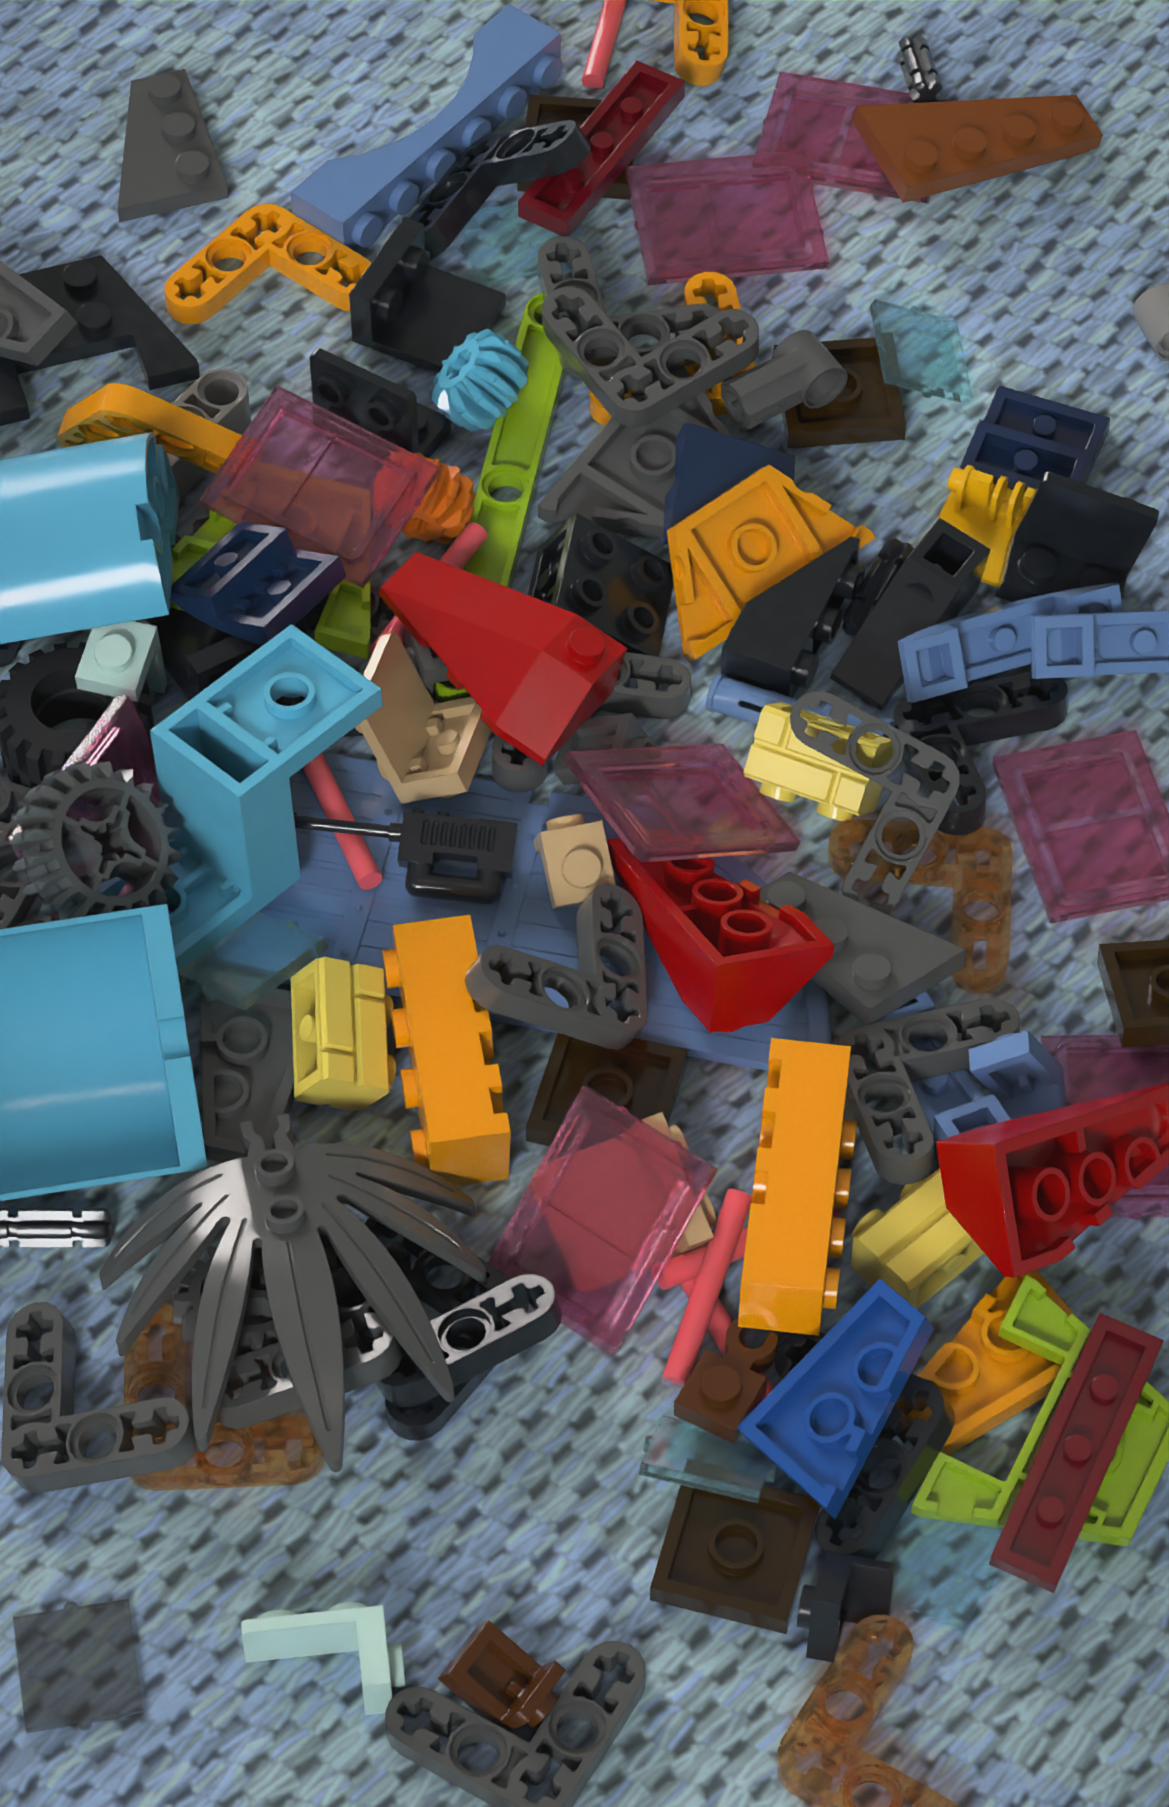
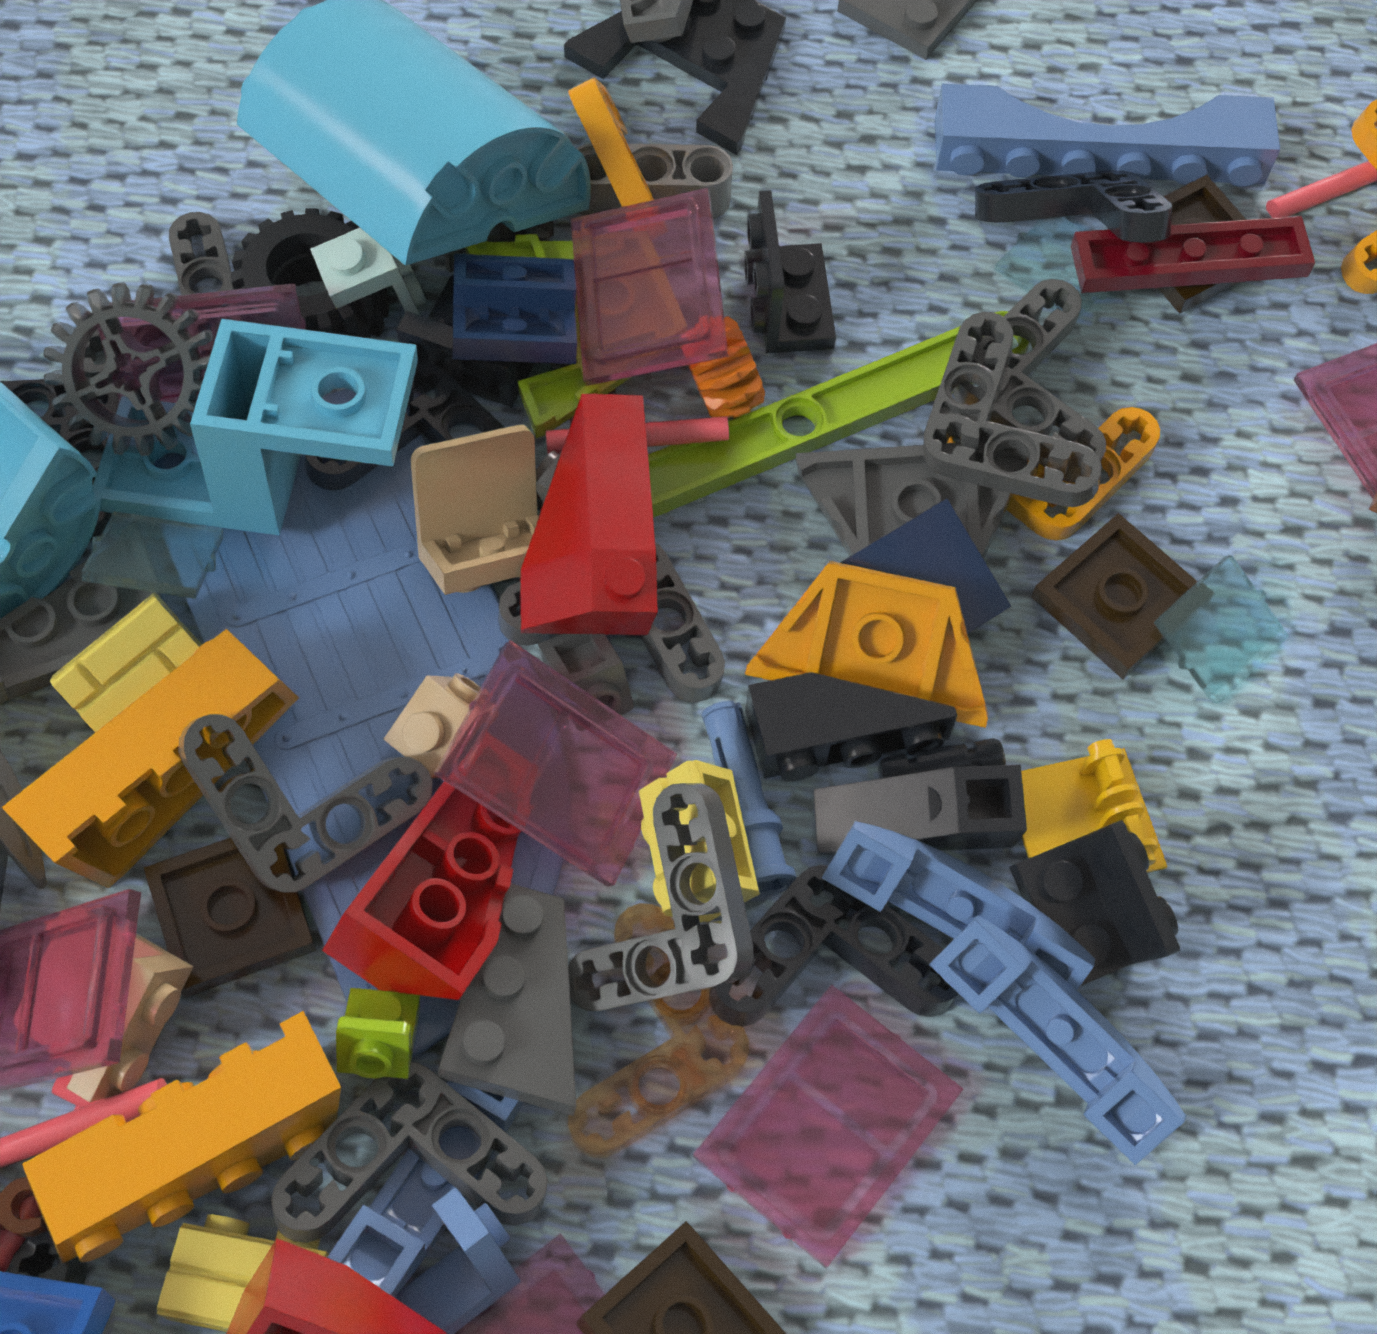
camera: 50 degrees right, 10 degrees up
light orange beam [164,204,371,324] -> none
black piece [293,808,519,904] -> none
coral bar [303,752,383,890] -> none
black bracket [349,217,506,373] -> none
medium azure gear [431,328,529,433] -> none
black bracket [528,513,673,657] -> none
clear pink piece [625,150,829,285] -> none
dark grey piece [721,330,848,430] -> none
dark blue slope [960,385,1110,492] -> none
none -> lime bracket [336,988,420,1079]

